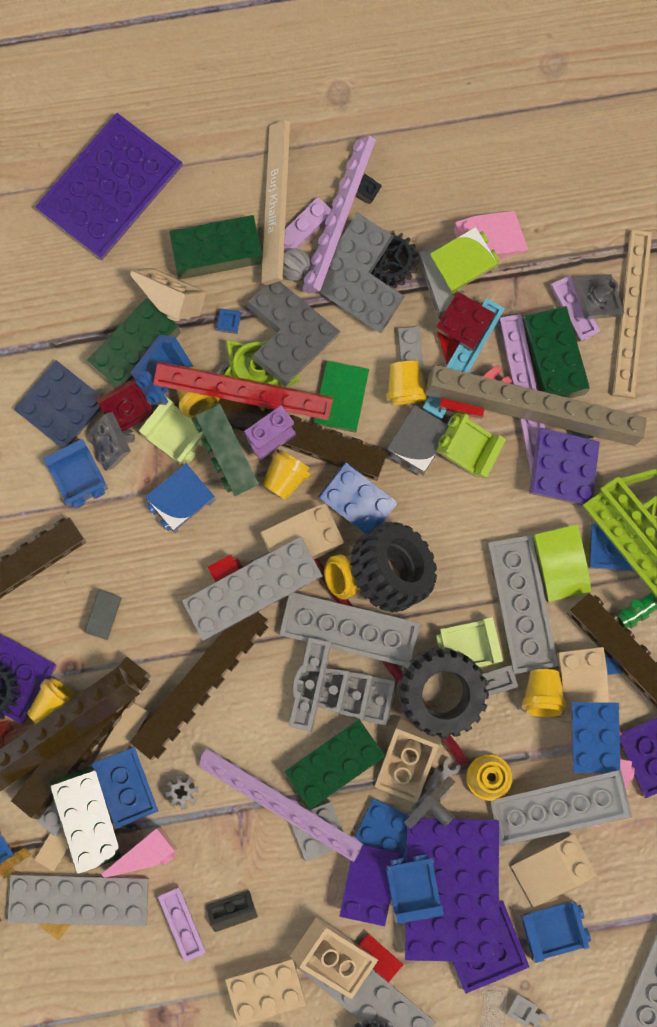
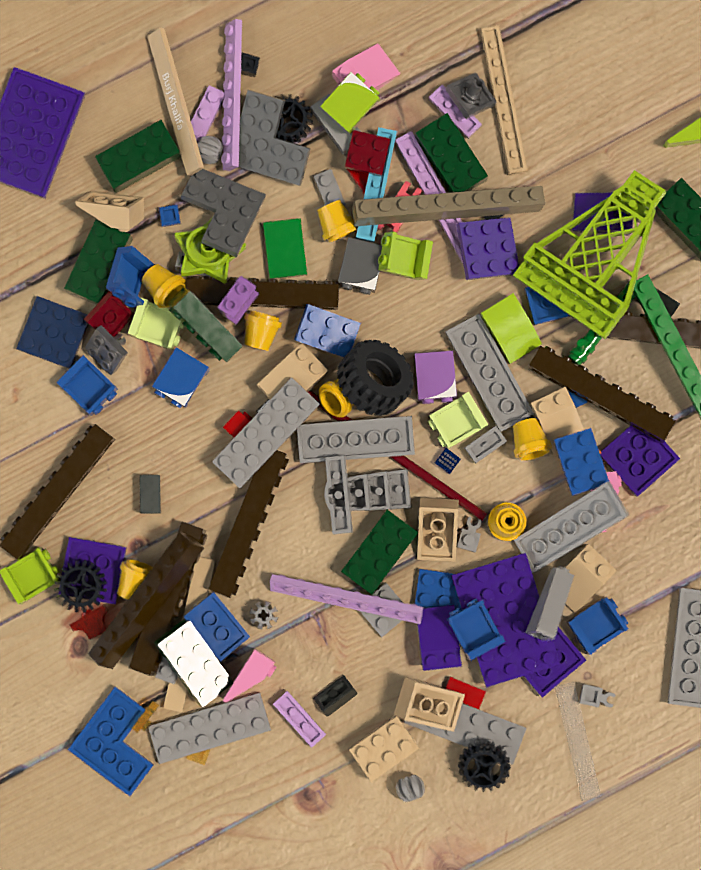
camera: 20 degrees left, 5 degrees up
red plate [153,361,333,420] -> none
black tyre [398,647,489,738] -> none
flat silver plate [404,776,455,829] -> none
red tile [438,398,485,419] -> none
none -> medium lavender panel [414,351,457,404]
none -> clear blue tile [435,448,461,474]
none -> light grey slope [525,566,574,641]

